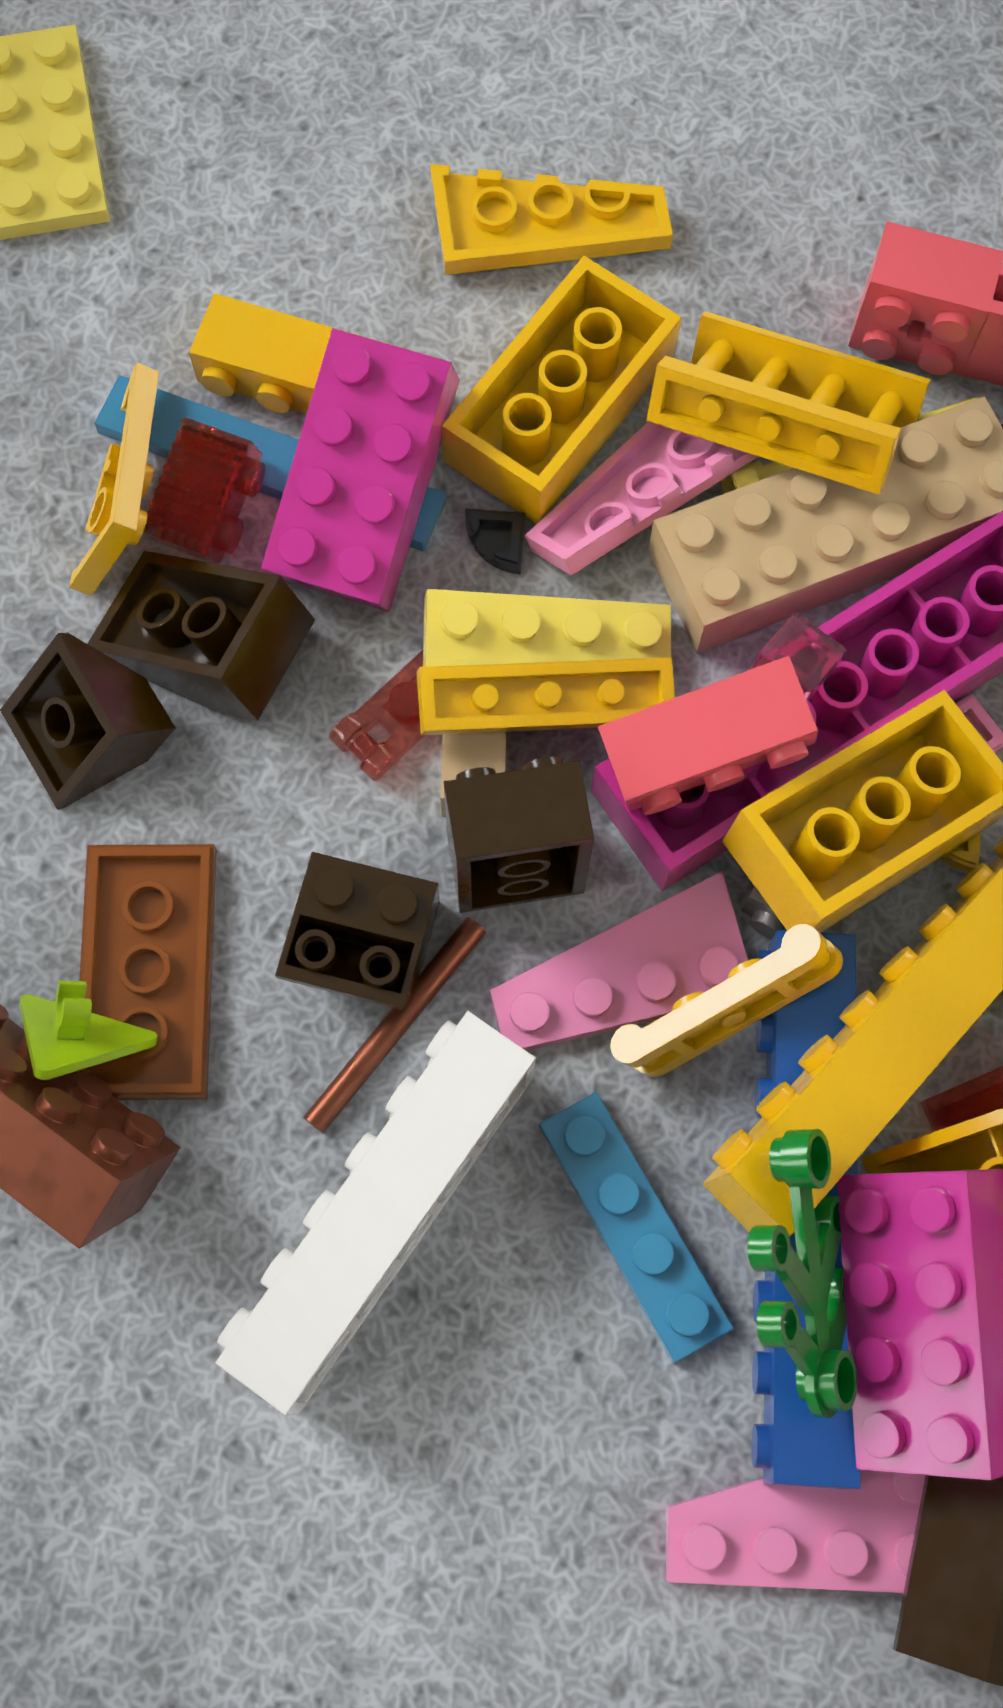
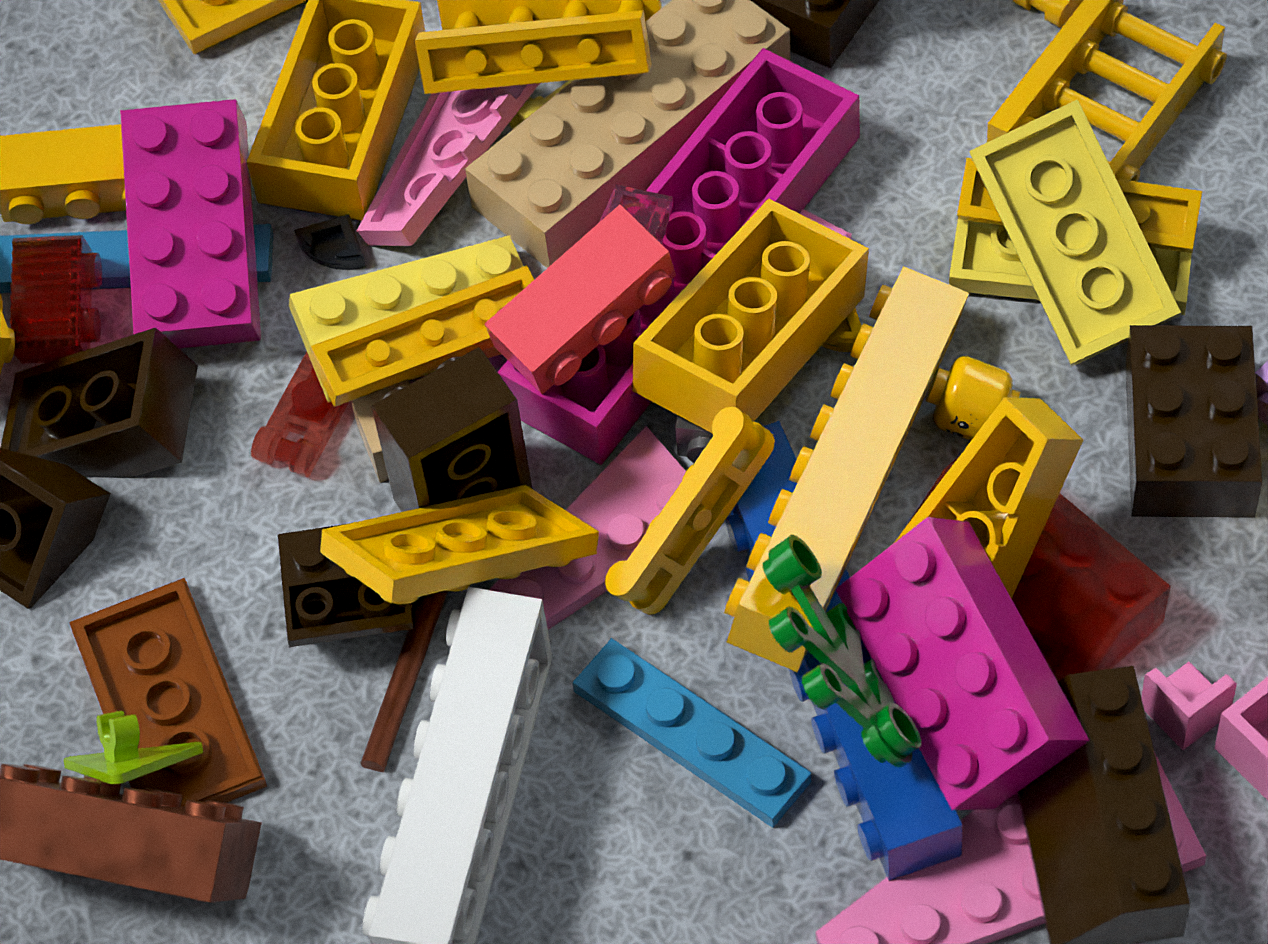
camera: 15 degrees left, 15 degrees down
none -> yellow plate [320,485,599,604]

